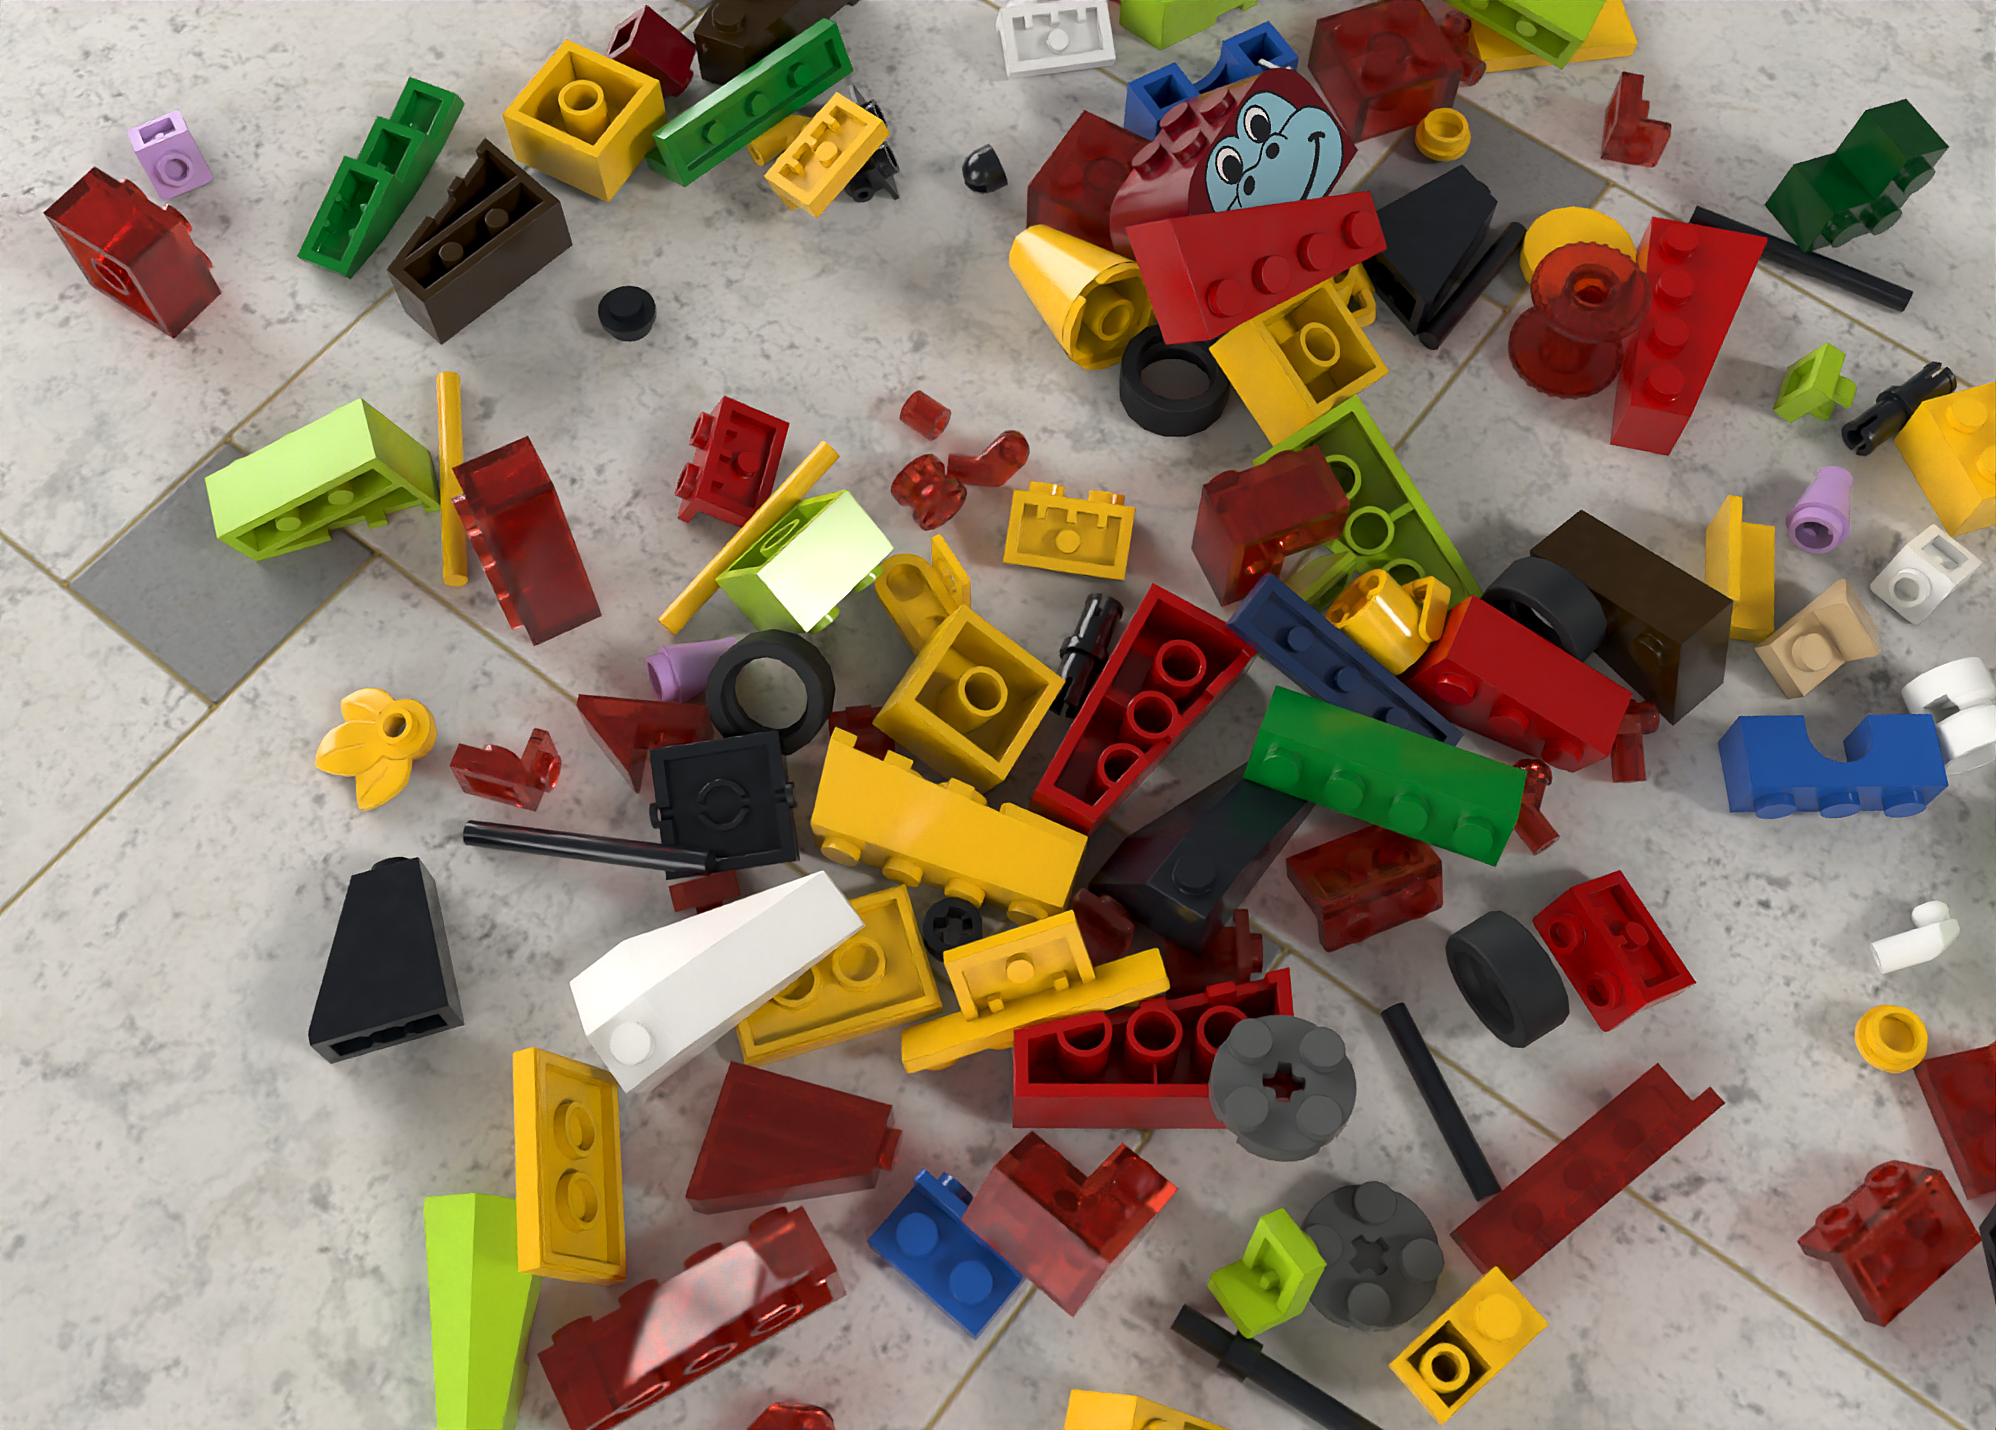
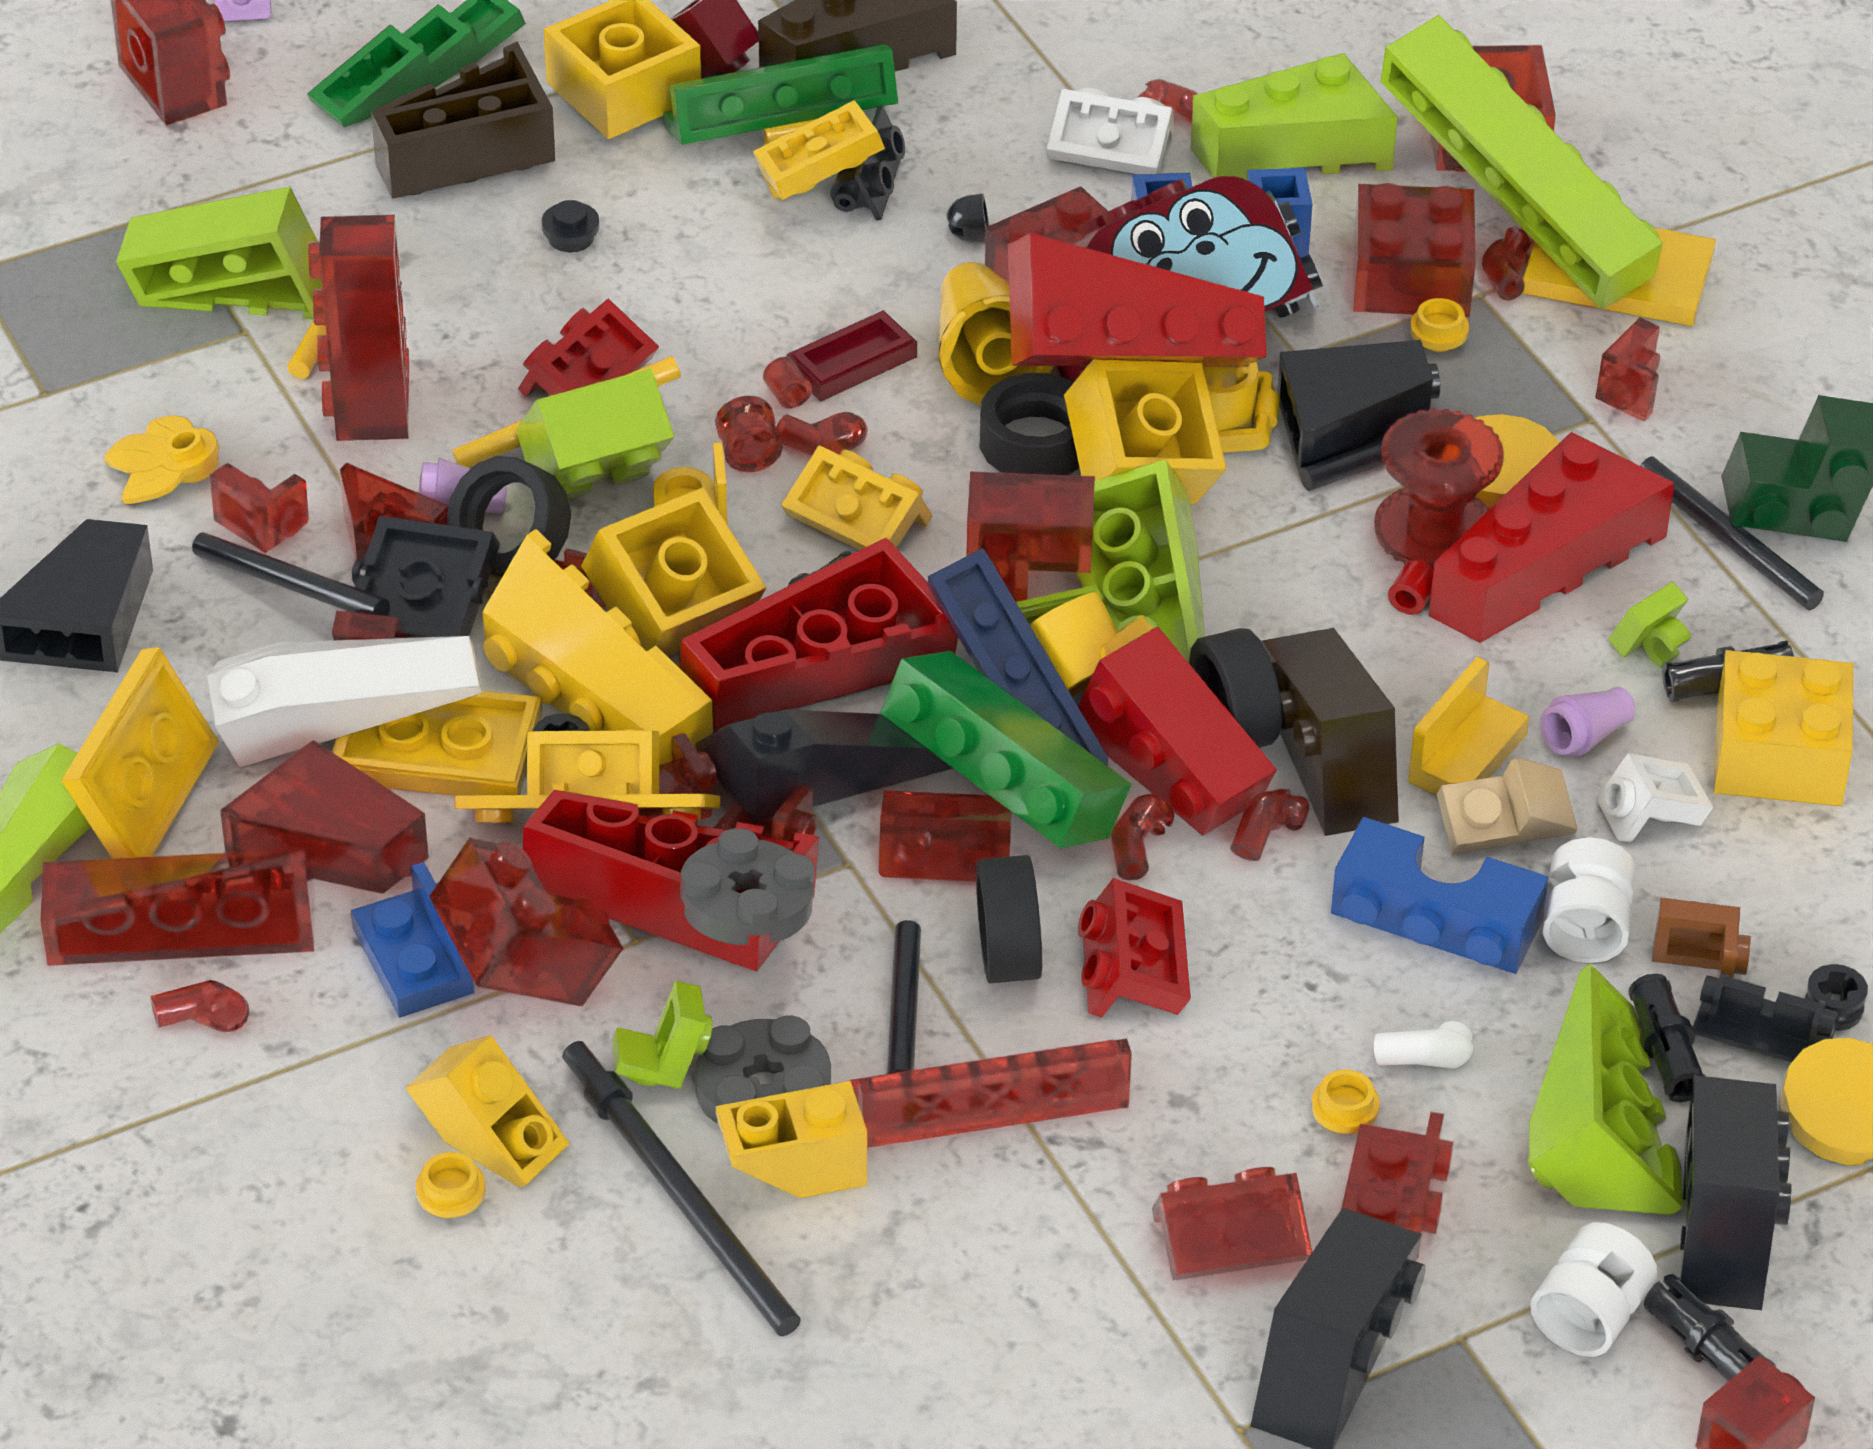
camera: 25 degrees right, 20 degrees down
none -> dark red tile [787,310,917,402]
none -> red piece [1388,561,1434,615]

